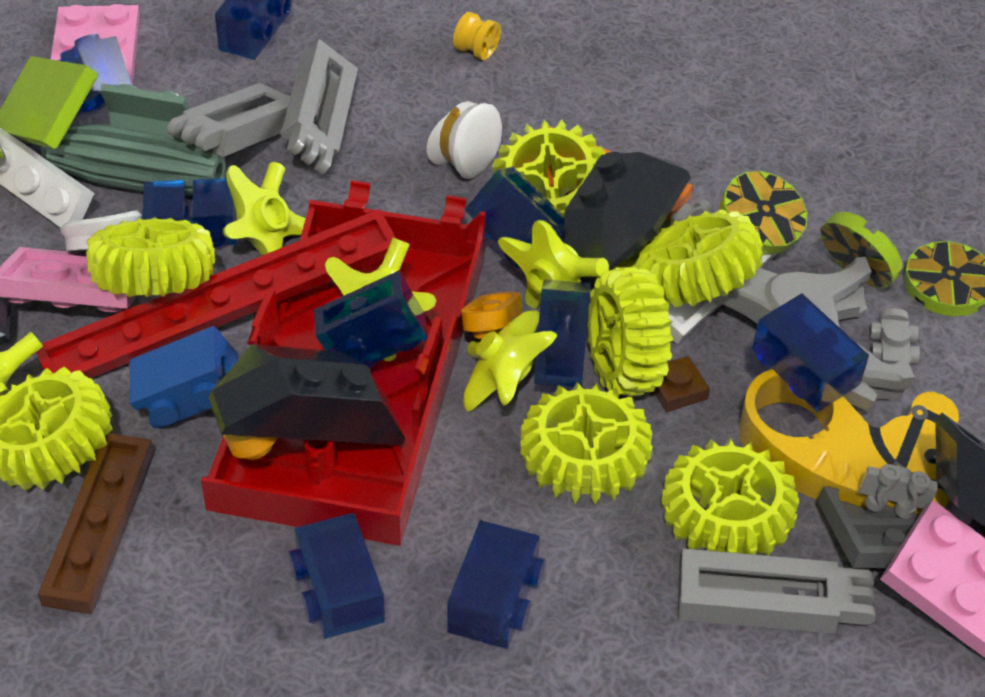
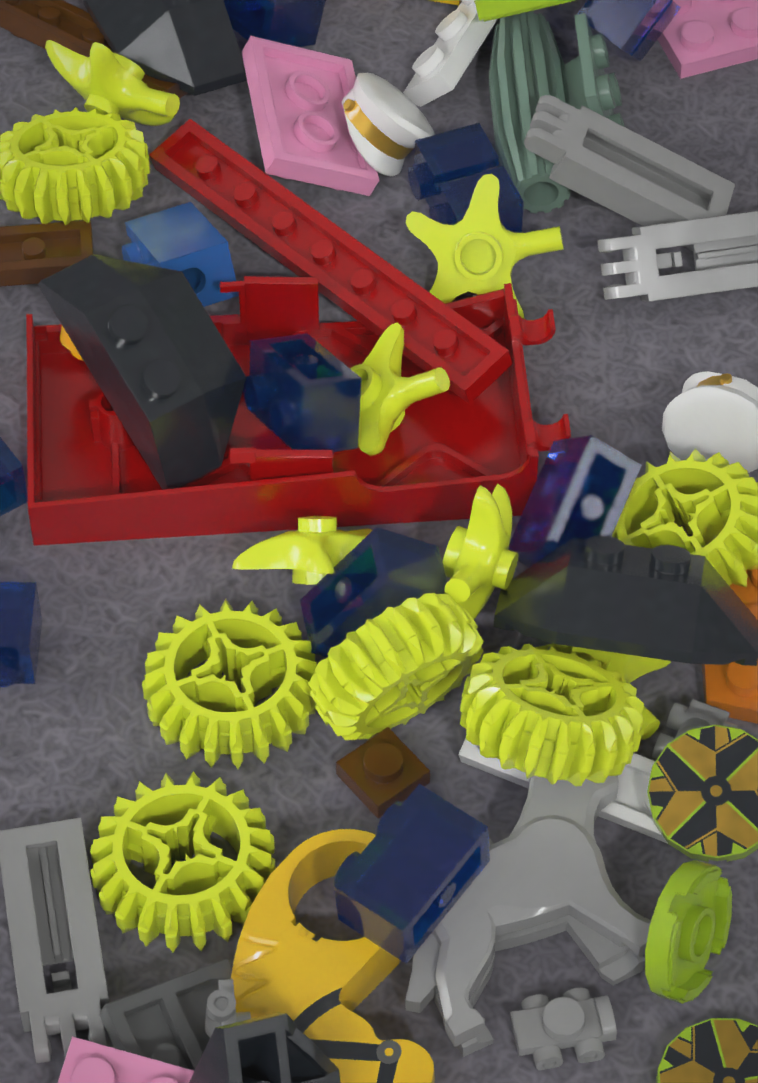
camera: 75 degrees right, 5 degrees up
neon yellow gear [86,217,215,298] -> none
light orange plate [461,292,523,339] -> none

